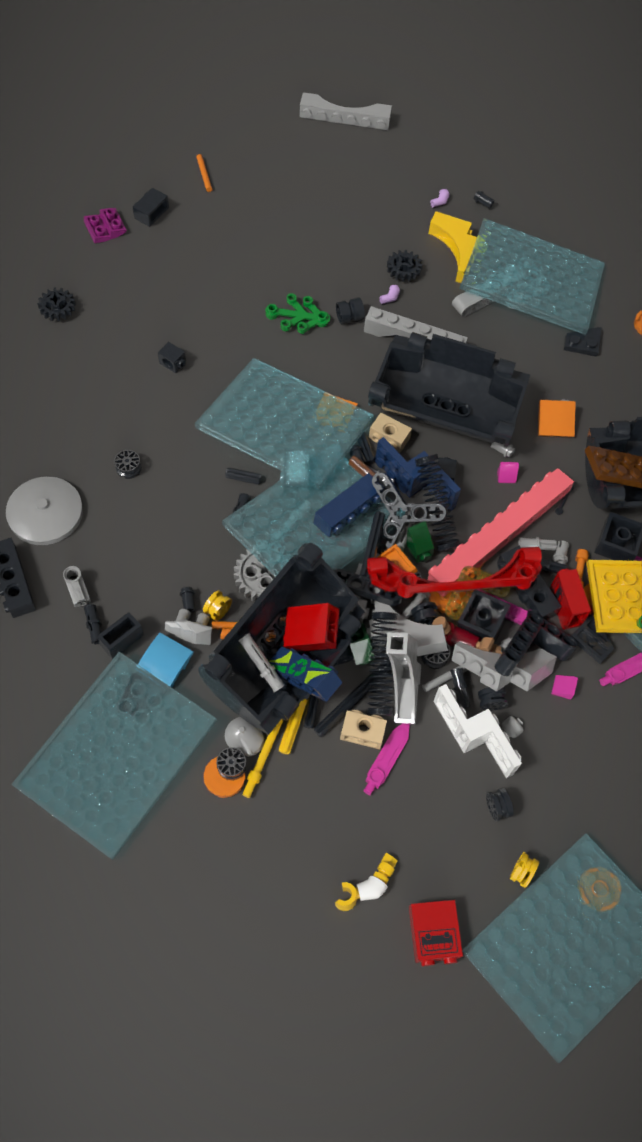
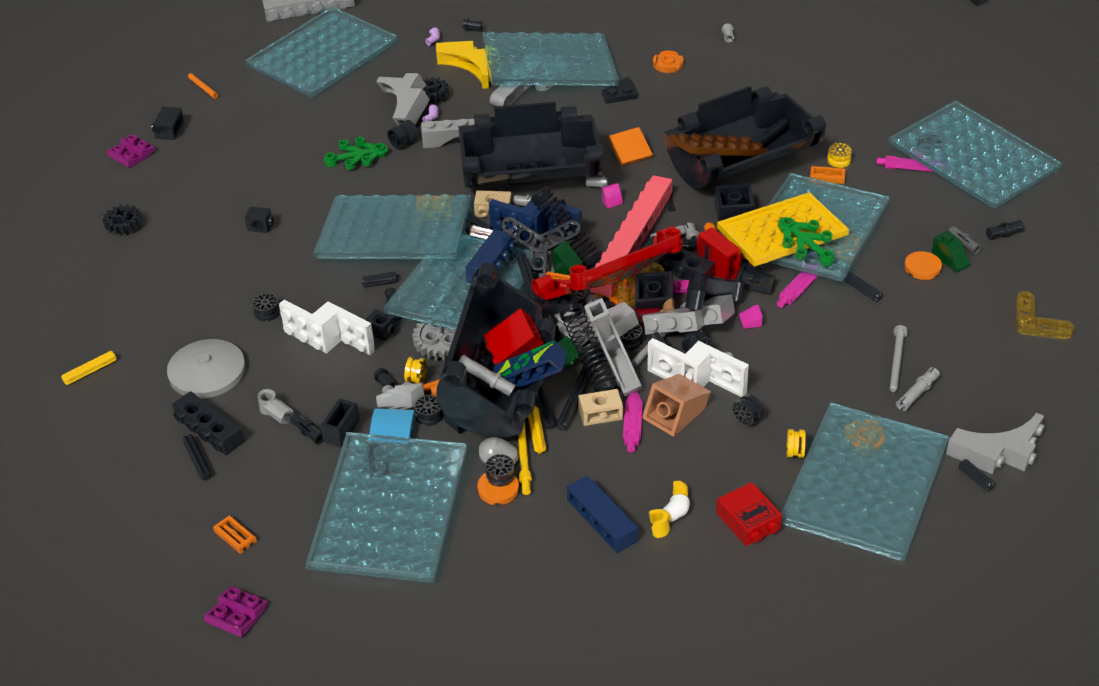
camera: 20 degrees left, 20 degrees down
clear light blue brick [280,448,310,488] -> none
none -> clear light blue plate [245,7,398,98]
none -> white bracket [279,300,375,355]
none -> black brick [365,309,396,341]
none -> light grey arch [376,73,430,125]
none -> black wheel [414,395,443,426]
none -> light grey pin [511,194,532,206]
none -> dark blue brick [567,475,639,553]
none -> nougat slope [642,374,711,437]

